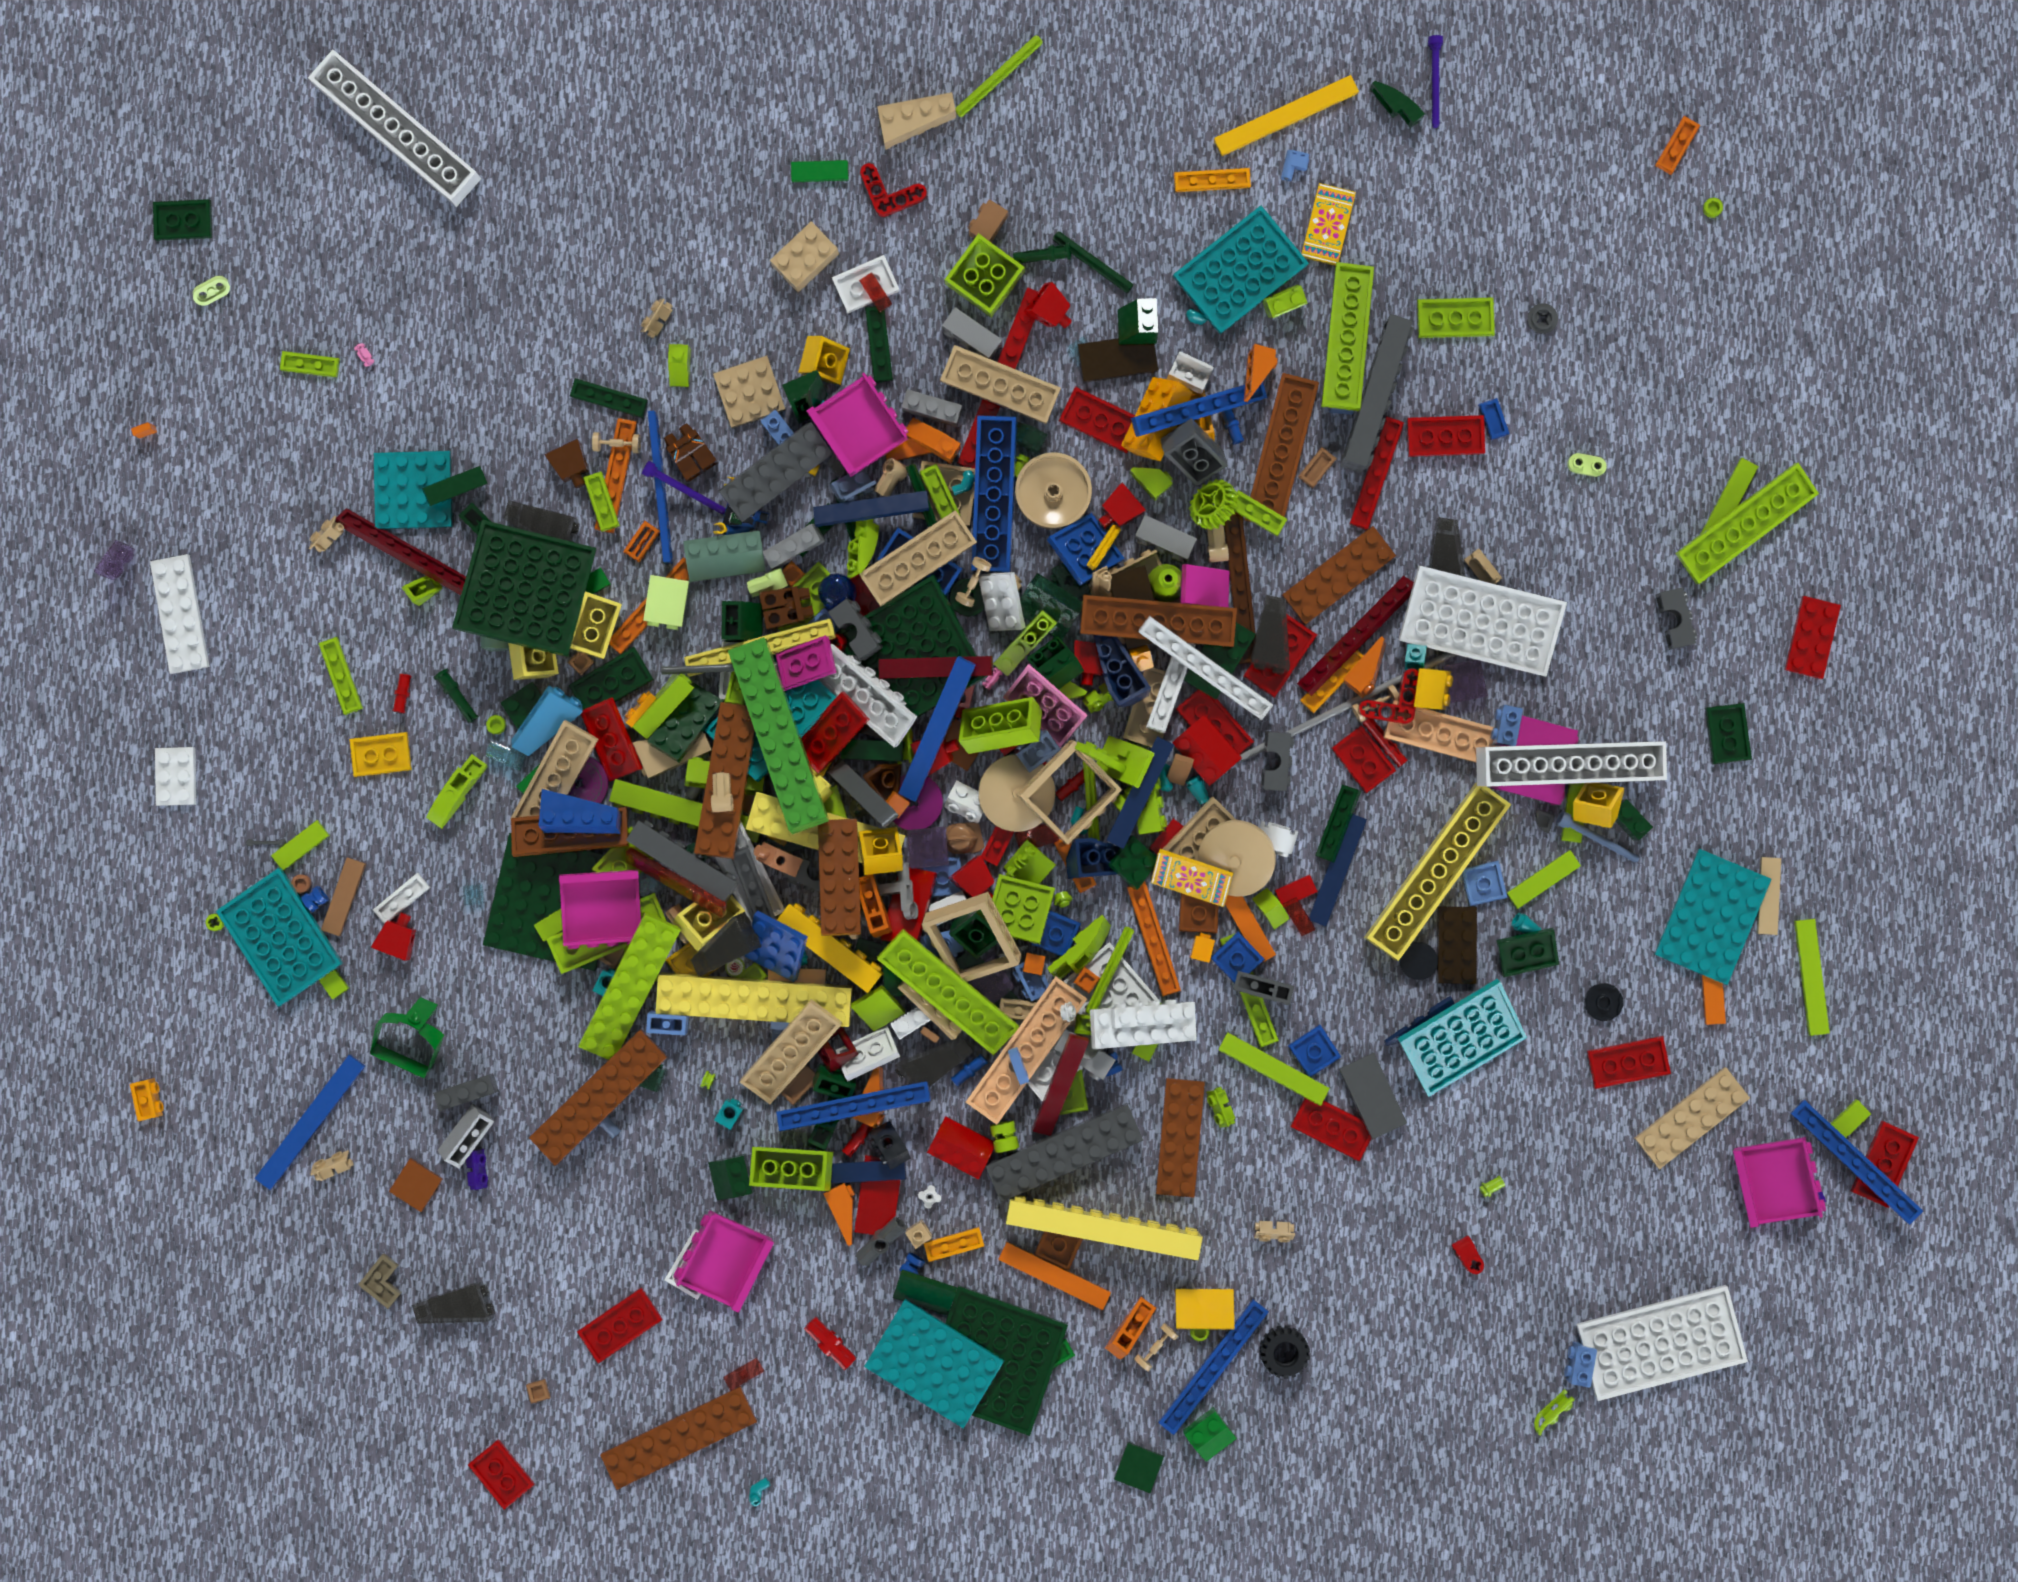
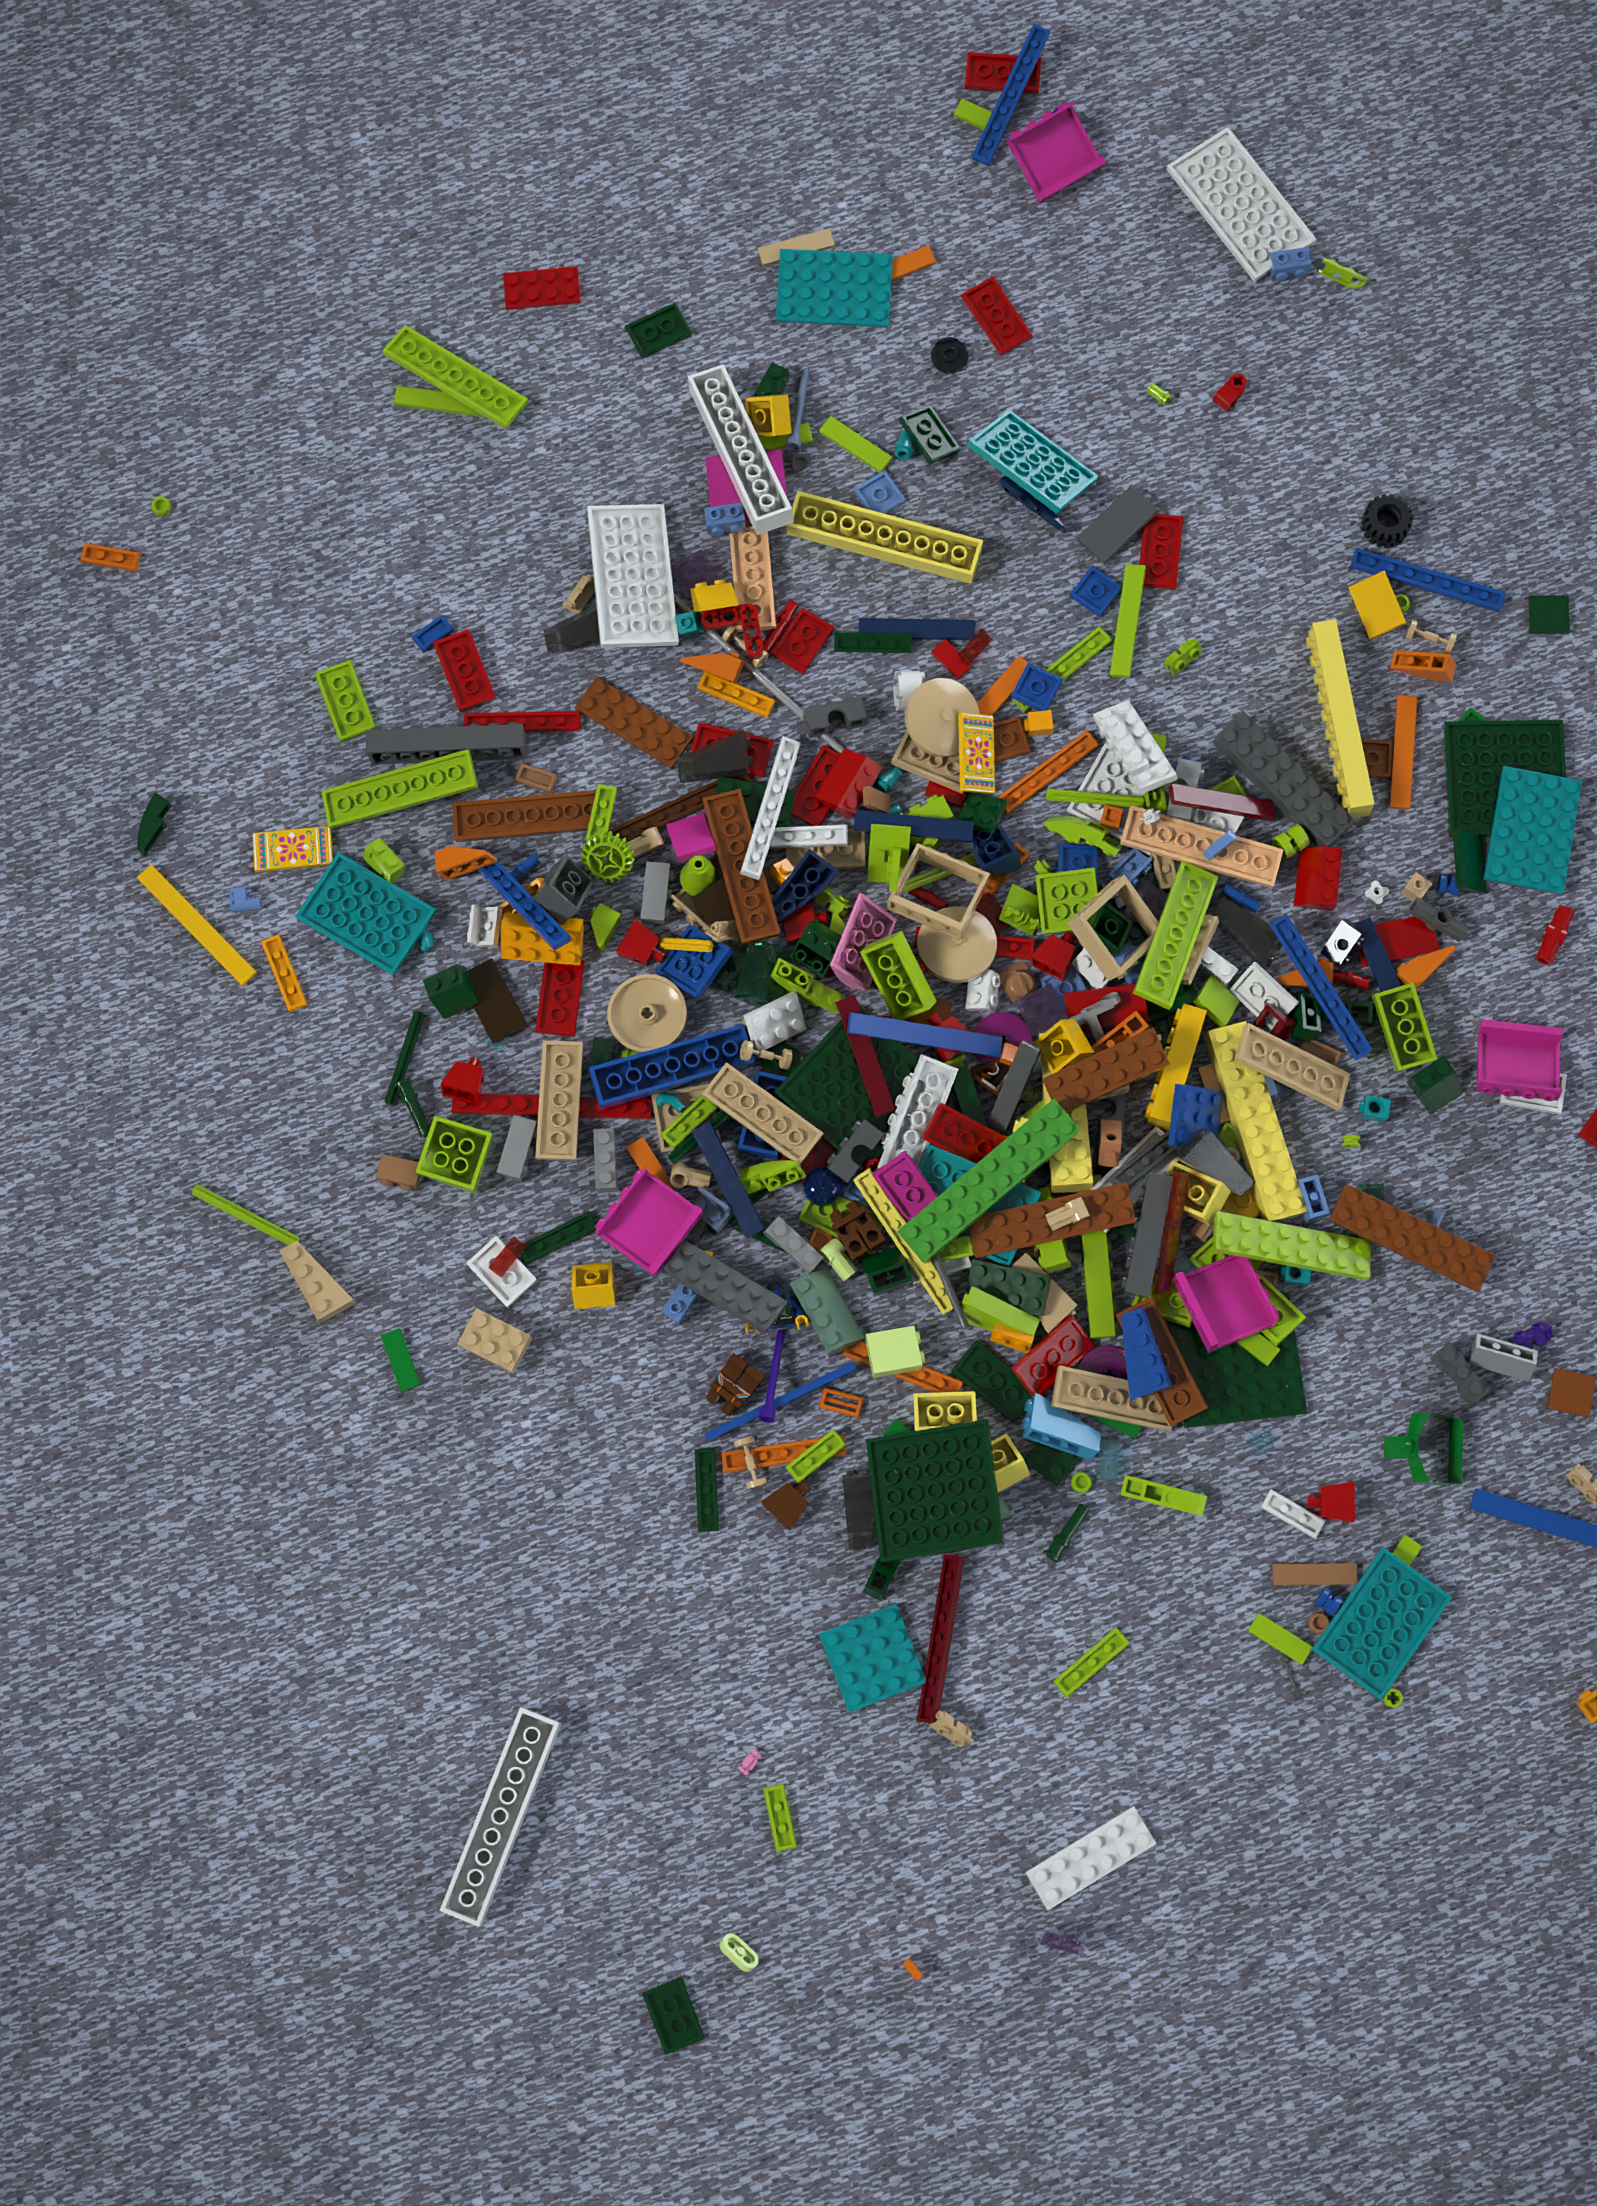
camera: 105 degrees left, 10 degrees down
white plate [155,747,196,806] -> none
yellow tile [349,732,412,777] -> none
red pin [392,674,412,714] -> none
lime slope [402,576,443,606] -> none
dark green slope [422,466,488,506] -> none
medium nougat tile [567,651,595,676] -> none
tan hinge [640,299,673,339] -> none
lime slope [668,344,691,387] -> none
tan plate [713,356,786,428] -> none
dark green slope [782,370,828,424] -> none
red beam [860,163,927,217] -> none
orange slope [906,417,961,464] -> none
medium nougat tile [920,1026,940,1043] -> none
light orange plate [924,1227,985,1262] -> none
sand blue bracket [1014,729,1061,772] -> none
orange tile [1023,953,1046,975] -> none
teal arm [1070,806,1088,835] -> none
dark orange plate [1156,1078,1205,1198] -> none
green slope [1183,1407,1237,1462] -> none
dark grey slope [1233,971,1294,1005] -> none
lime slope [1252,888,1290,930] -> none
tan hinge [1254,1221,1295,1243] -> none
dark red plate [1297,576,1414,696] -> none
black tile [1399,942,1438,980] -> none
dark purple piece [1428,35,1443,128] -> none
dark brown plate [1437,906,1477,984] -> none
dark grey gear [1527,303,1558,334] -> none
yellowish green plate [1567,453,1607,477] -> none
tan plate [1634,1067,1750,1169] -> none
dark grey arch [1656,587,1697,650] -> none
lime tile [1794,919,1830,1036] -> none

